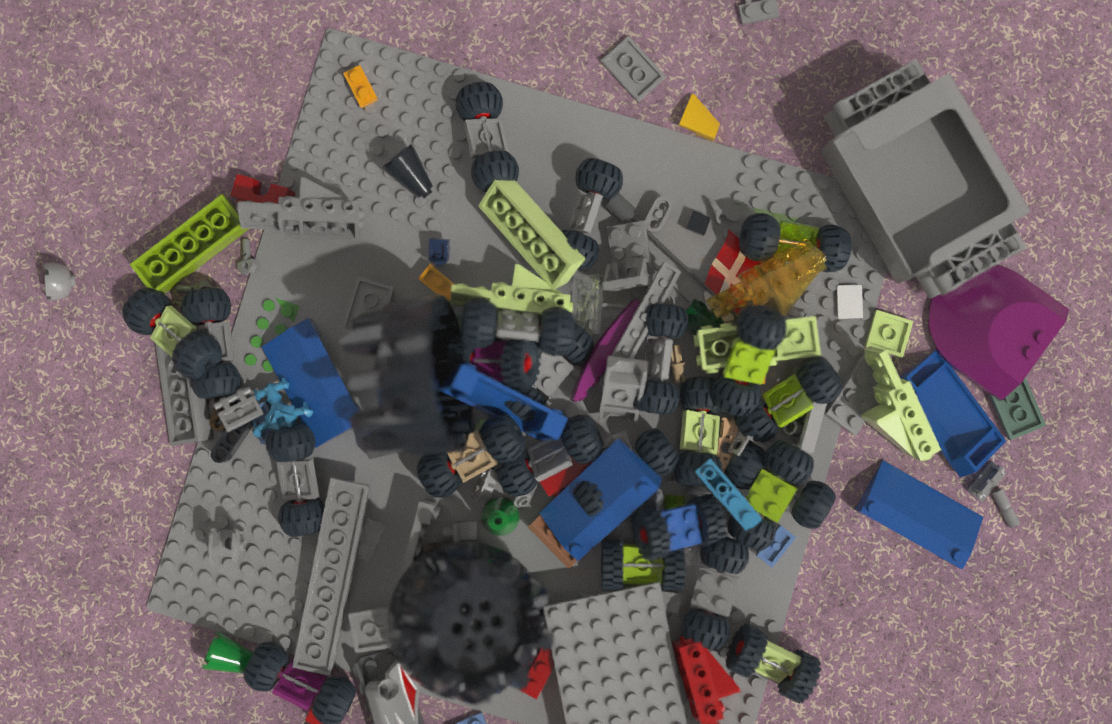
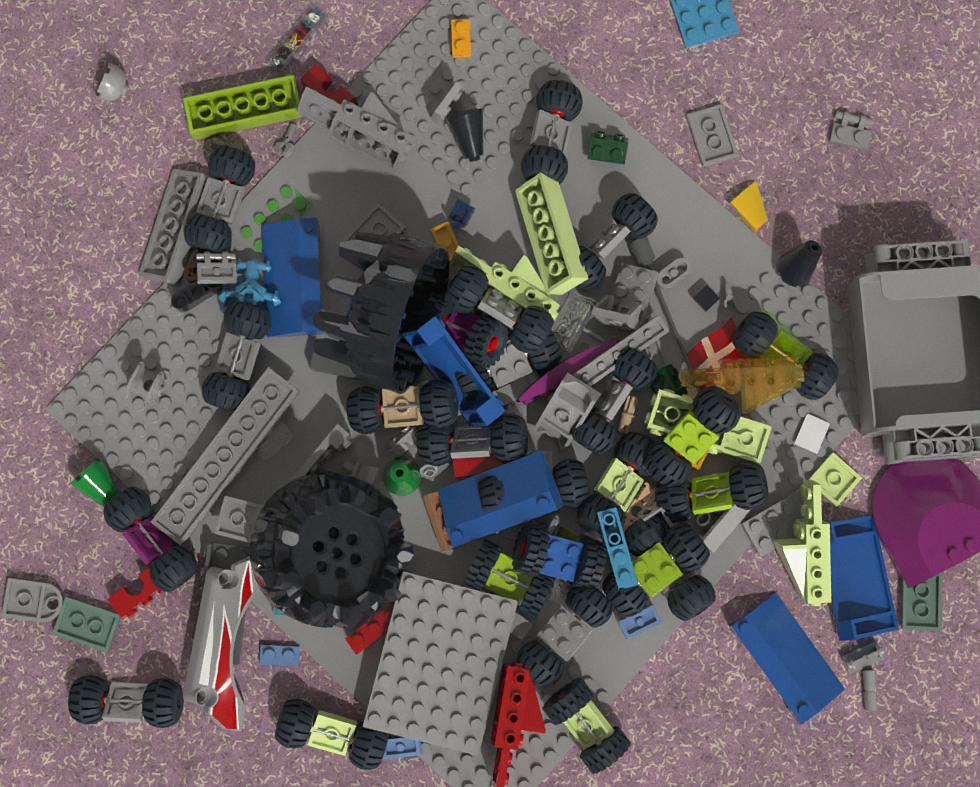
camera: 25 degrees right, 5 degrees down
black plate [122,288,222,379] -> none
none -> tile [266,4,328,73]
none -> light grey plate [431,82,463,123]
none -> dark green bracket [587,131,628,165]
none -> black cone [776,240,822,287]

